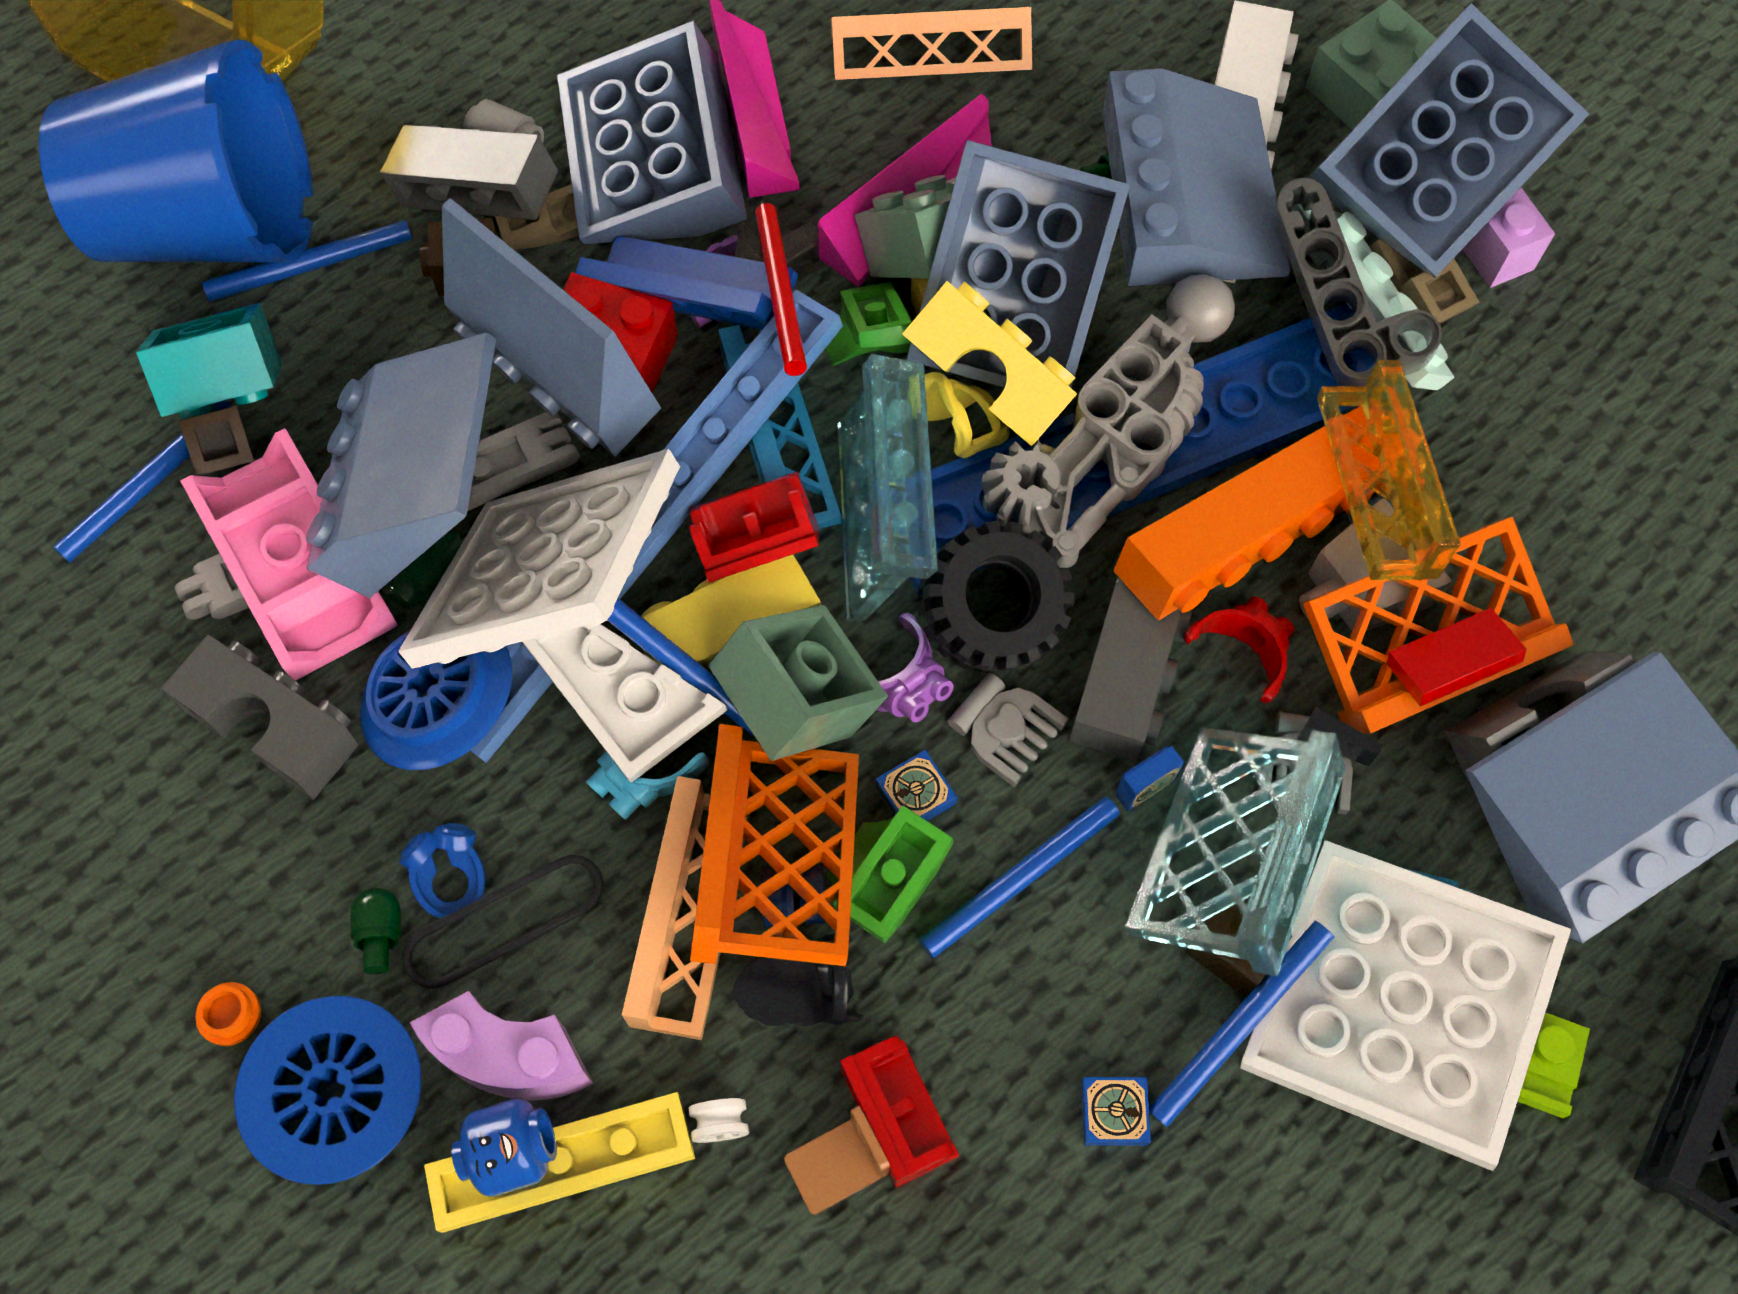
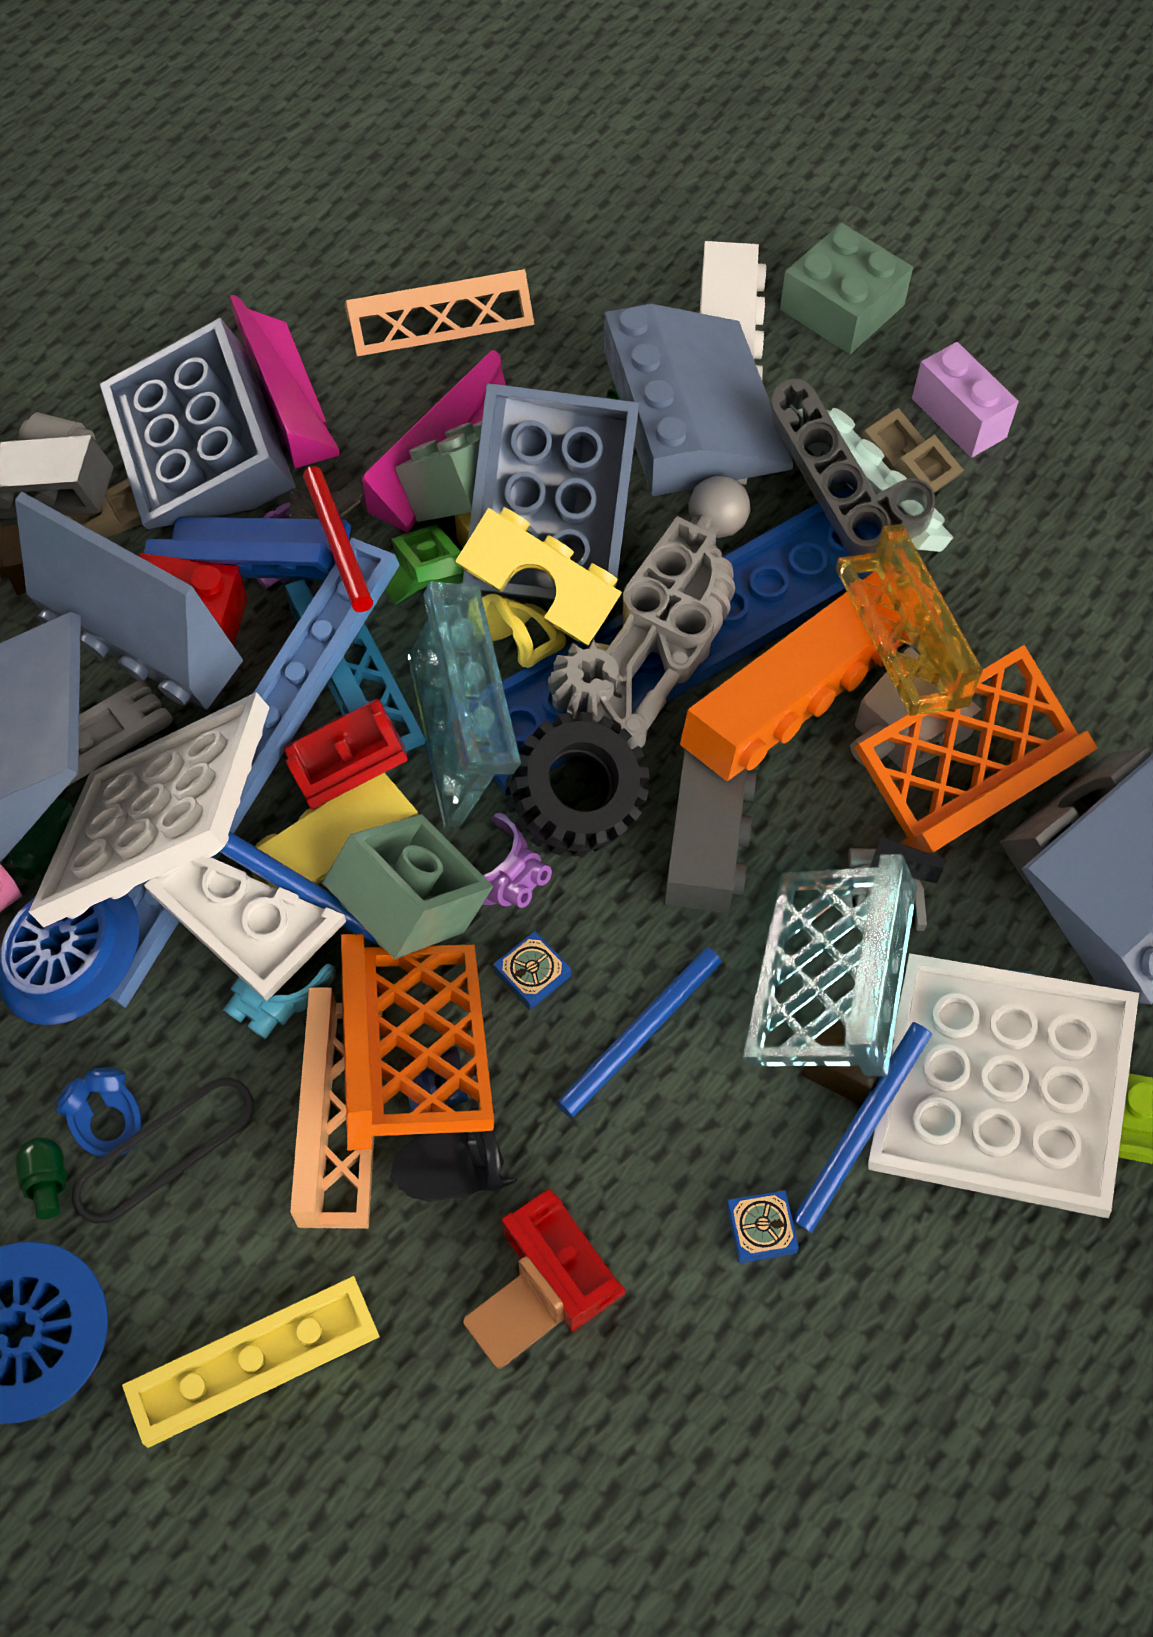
camera: 10 degrees left, 5 degrees down
lavender brick [410,991,593,1101] -> none
blue head [451,1098,557,1197] -> none
white bush [688,1098,749,1143] -> none
bright green slope [827,805,953,944] -> none
light grey piece [947,673,1069,787] -> none
blue tile [1116,746,1184,811] -> none
red helmet [1183,596,1295,704] -> none
sand blue slope [1308,3,1589,278] -> none
red tile [1387,608,1527,707] -> none

